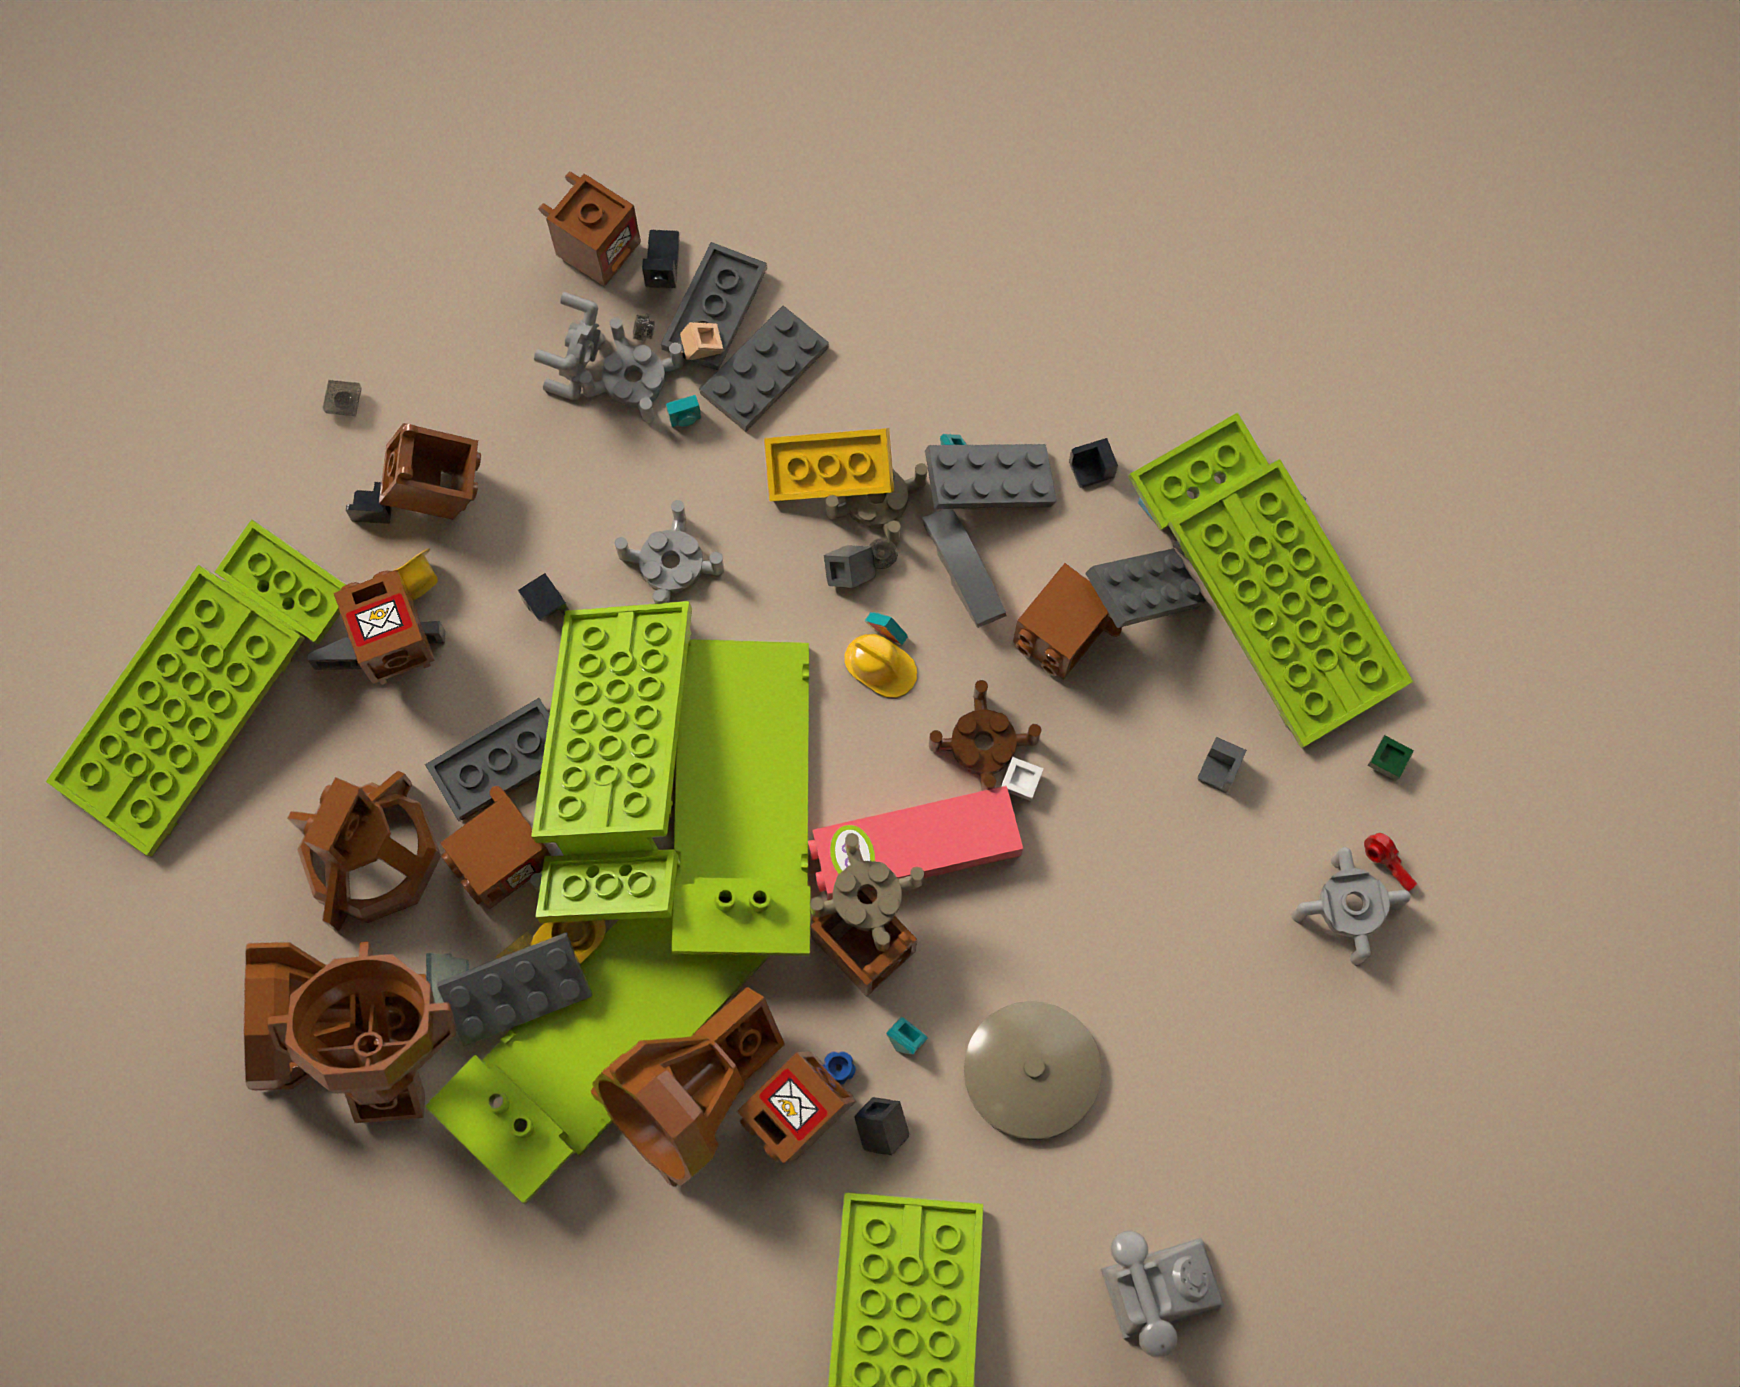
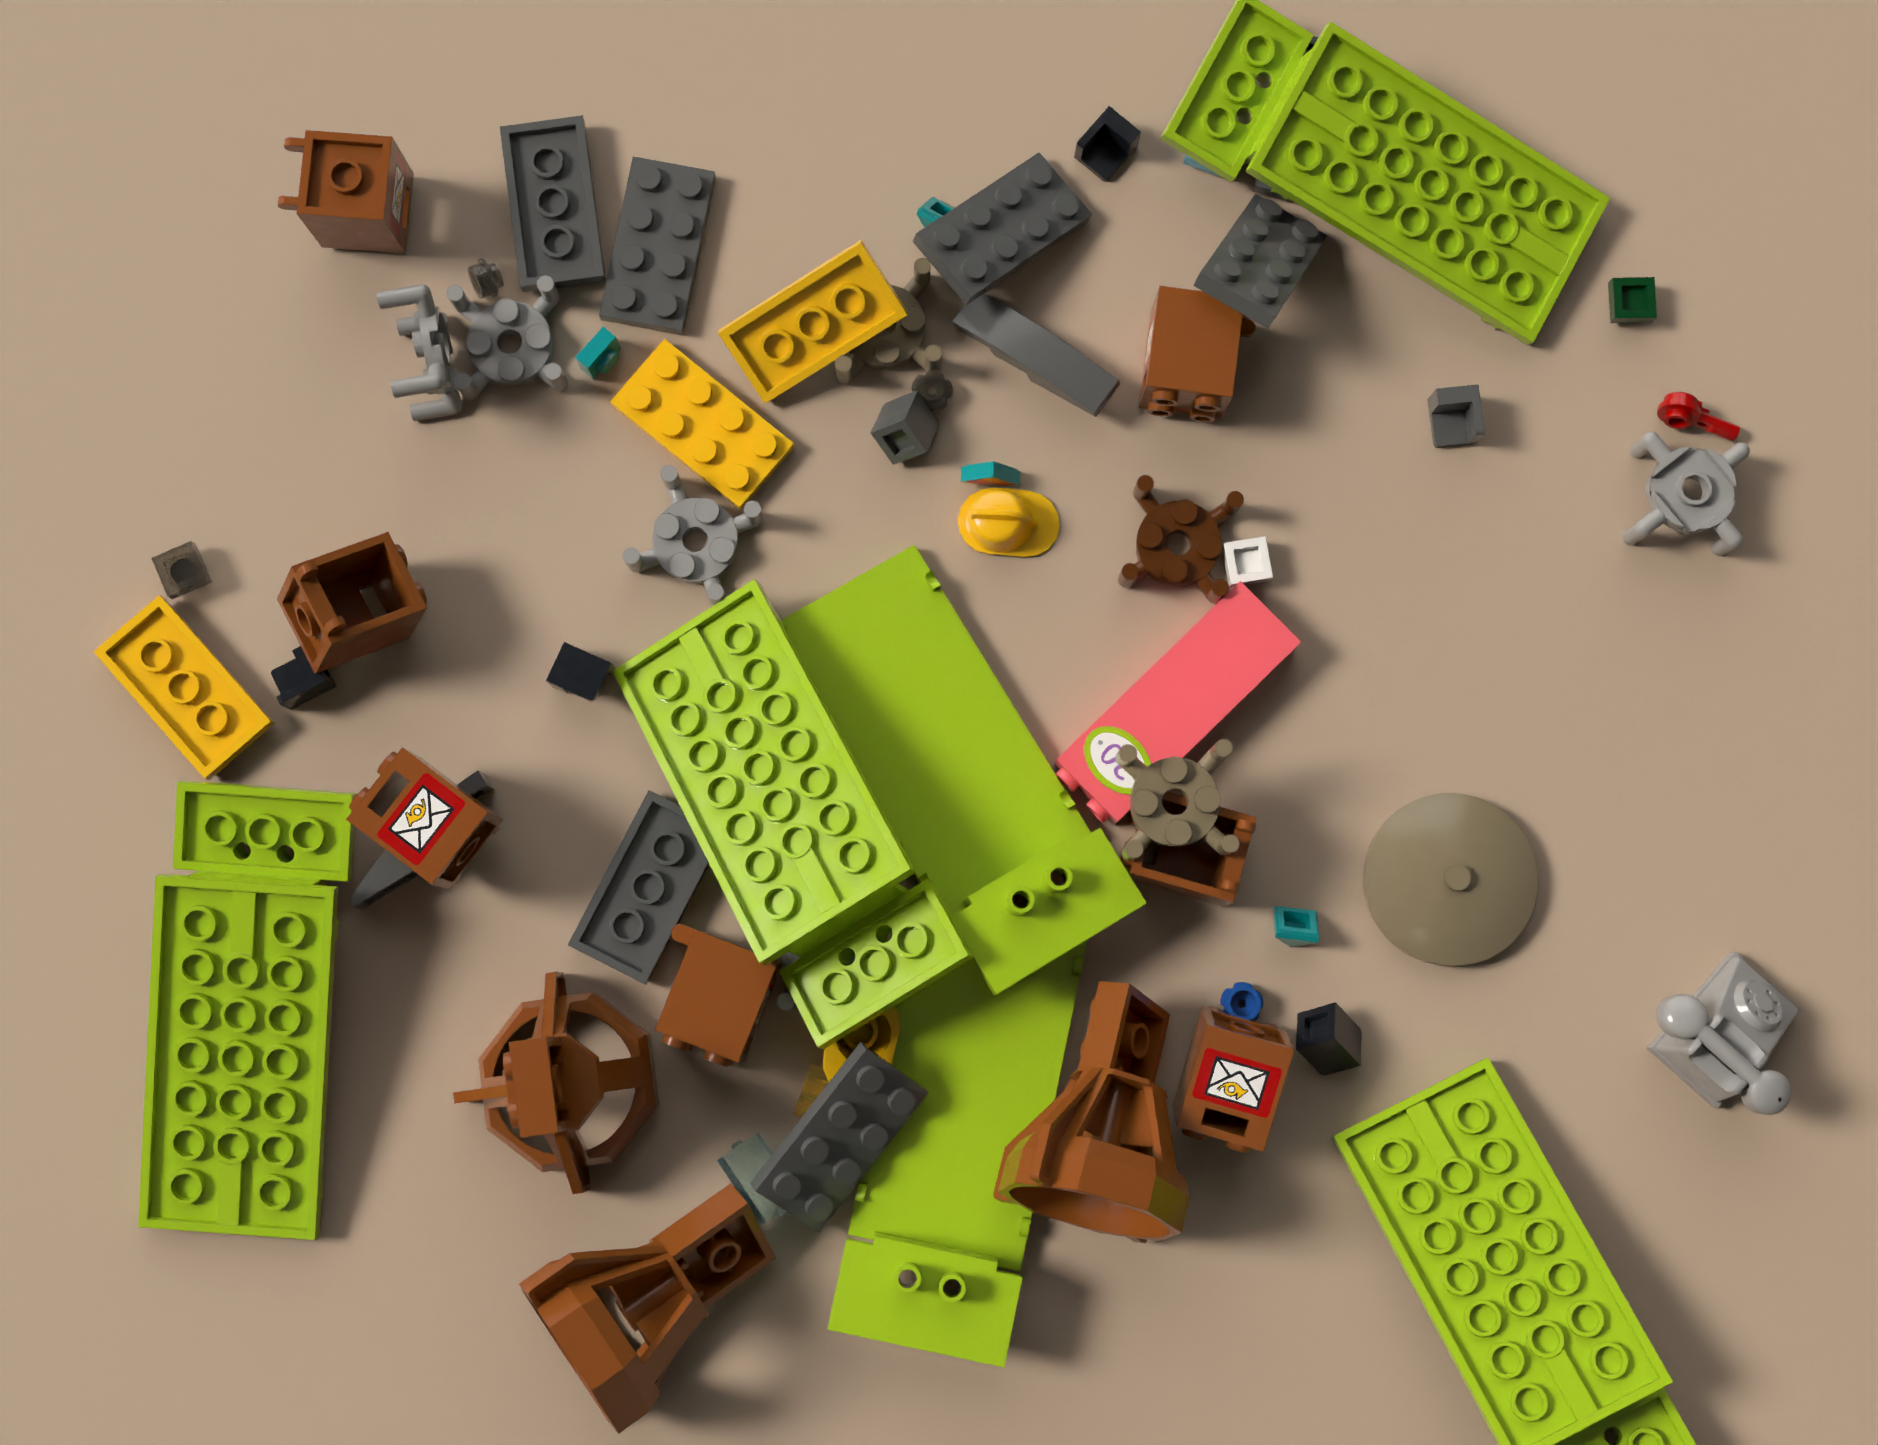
camera: 35 degrees left, 10 degrees up
dark orange plate [268,941,456,1123] -> none
yellow piece [393,548,438,600] -> none
black bracket [642,230,680,288] -> none
light nougat slope [681,322,724,360] -> none
none -> yellow plate [93,595,275,780]
none -> yellow plate [610,339,795,511]

